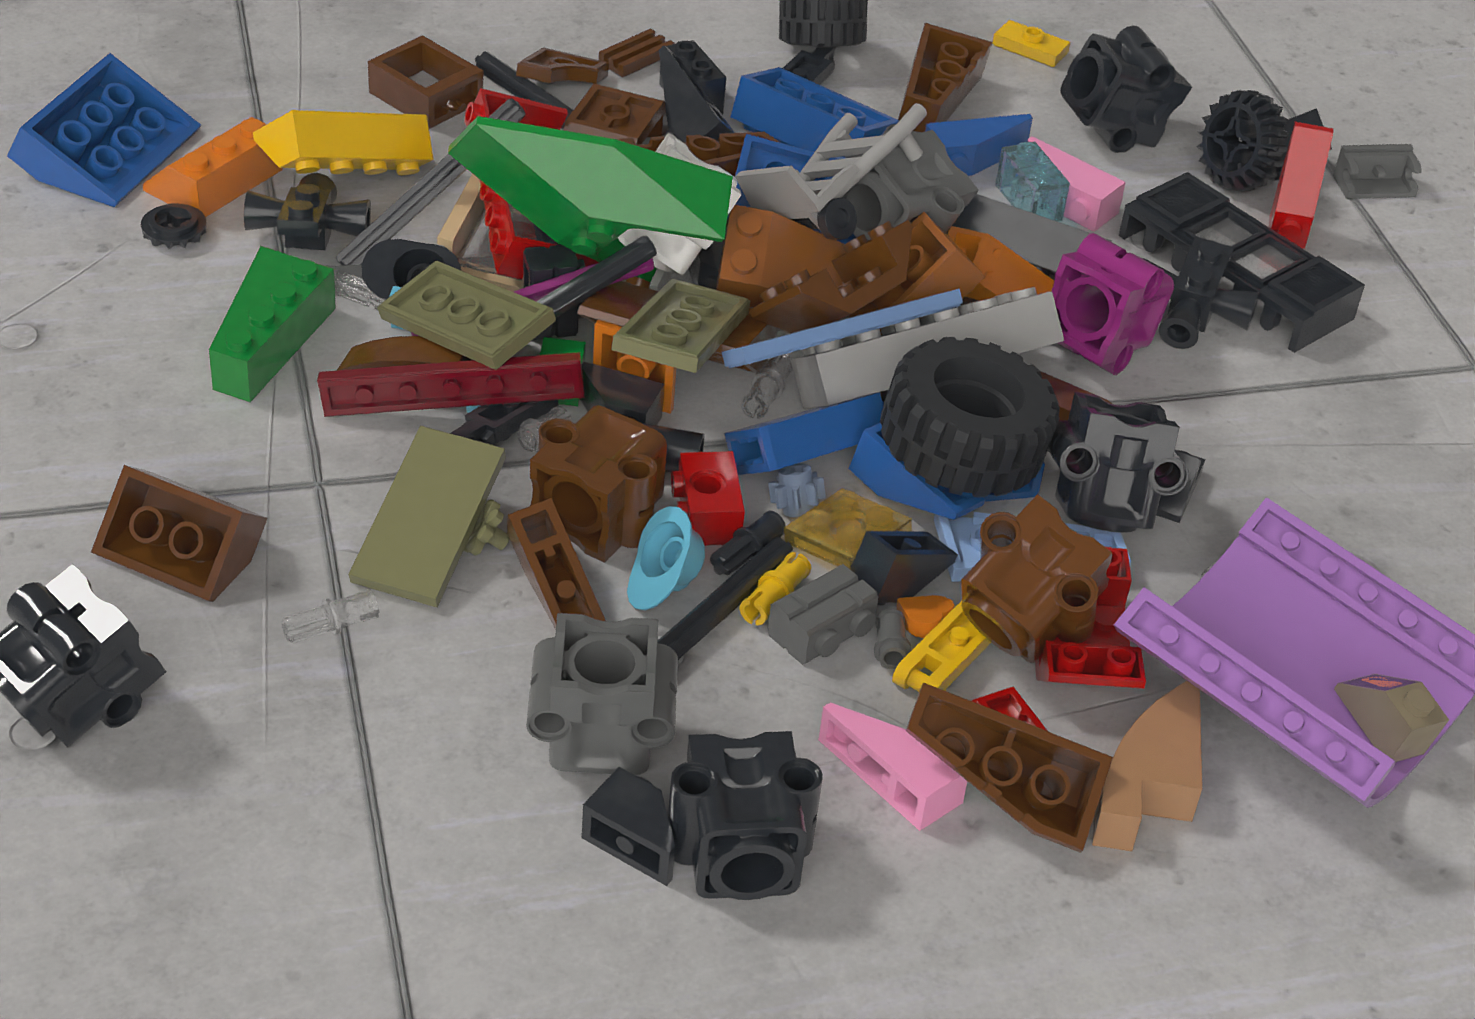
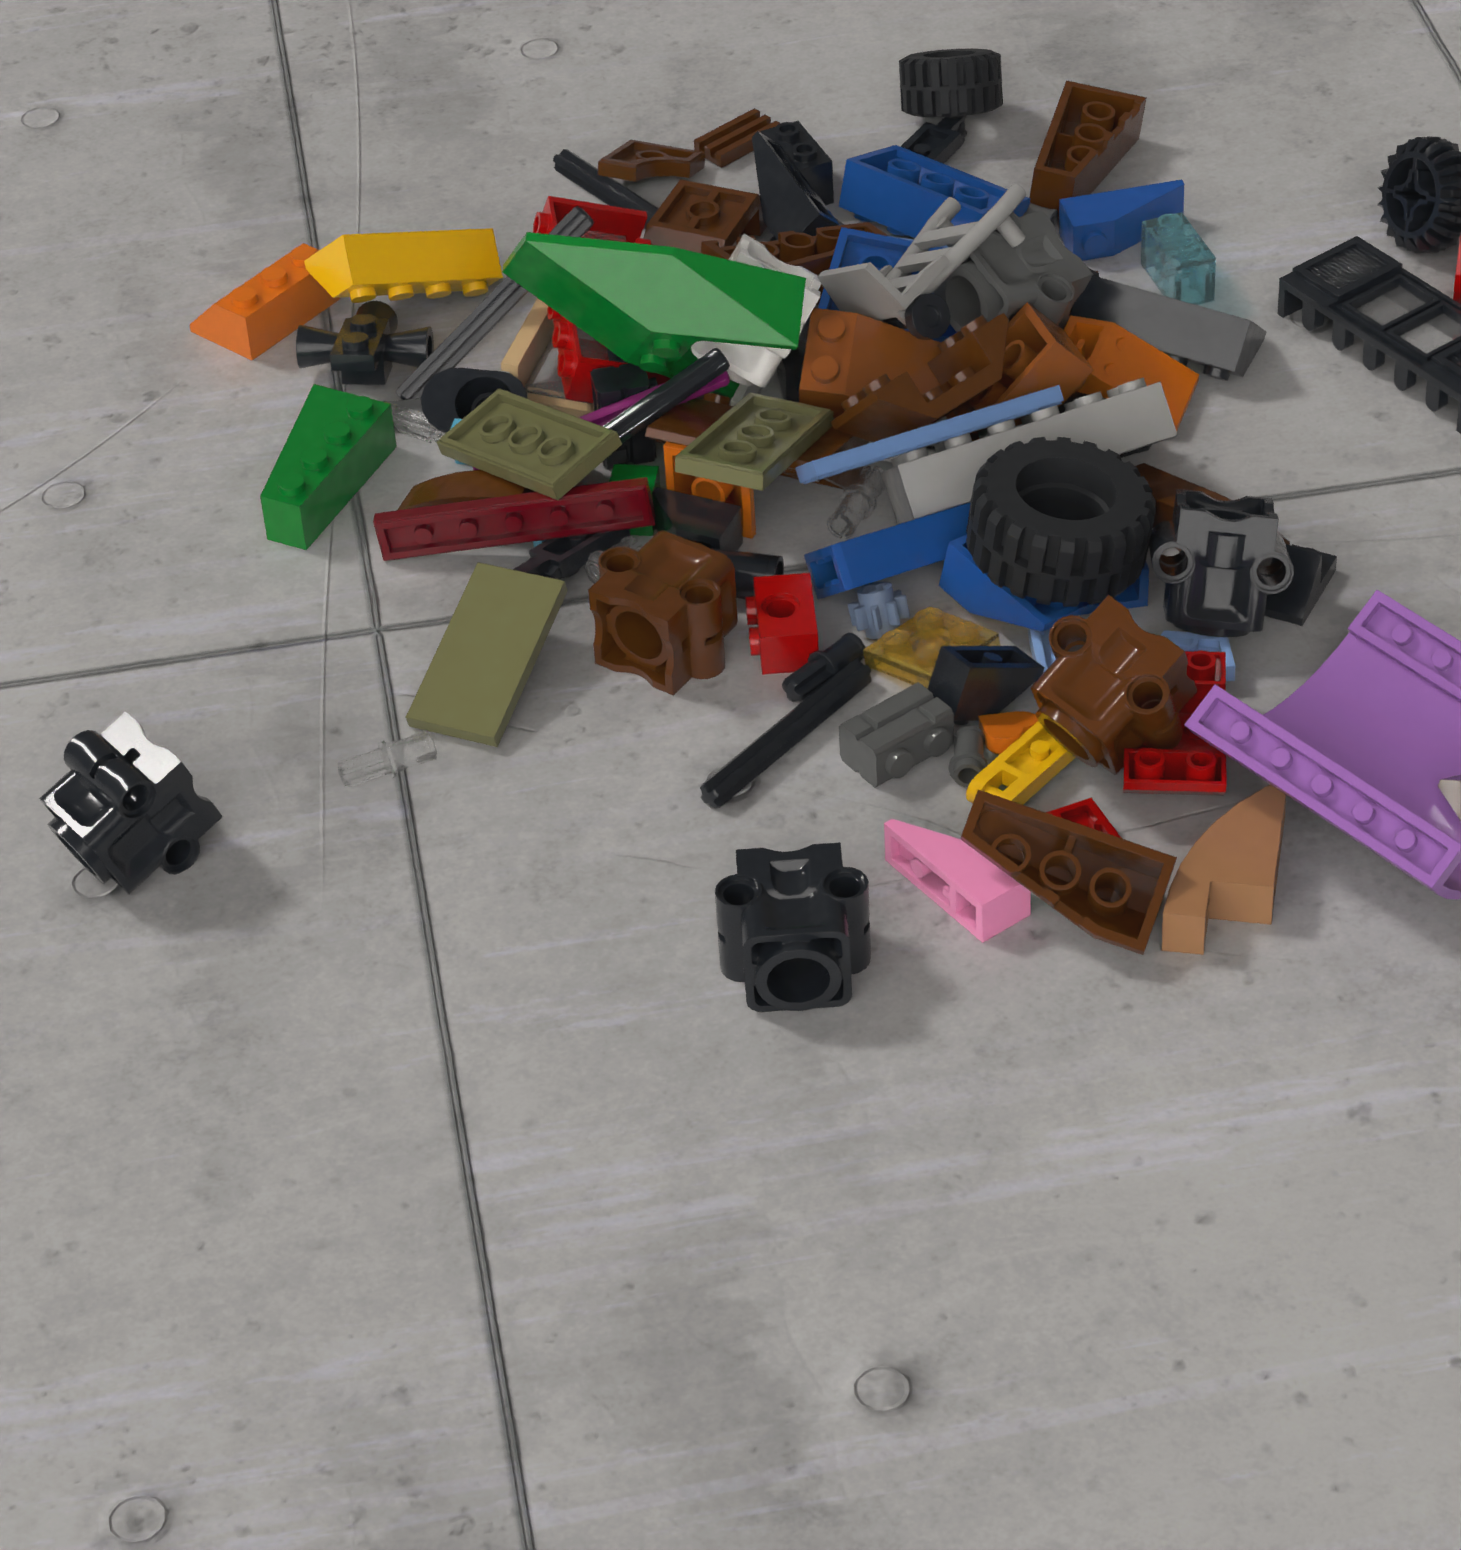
camera: 10 degrees right, 0 degrees up
blue slope [7,53,201,207] -> none
reddish brown slope [91,465,268,602] -> none
black gear [141,203,207,249] -> none
reddish brown window [368,35,483,129] -> none
olive plant [464,500,510,556] -> none
reddish brown slope [507,498,606,630] -> none
dark grey piece [526,613,678,775] -> none
black slope [581,767,675,886] -> none
medium azure piece [627,506,705,610] -> none
yellow pin [739,552,812,626] -> none
yellow plate [993,20,1071,67] -> none
bright pink slope [1022,136,1126,232] -> none
magenta piece [1052,233,1174,375] -> none
black piece [1060,25,1192,153] -> none
black brick [1143,236,1260,349] -> none

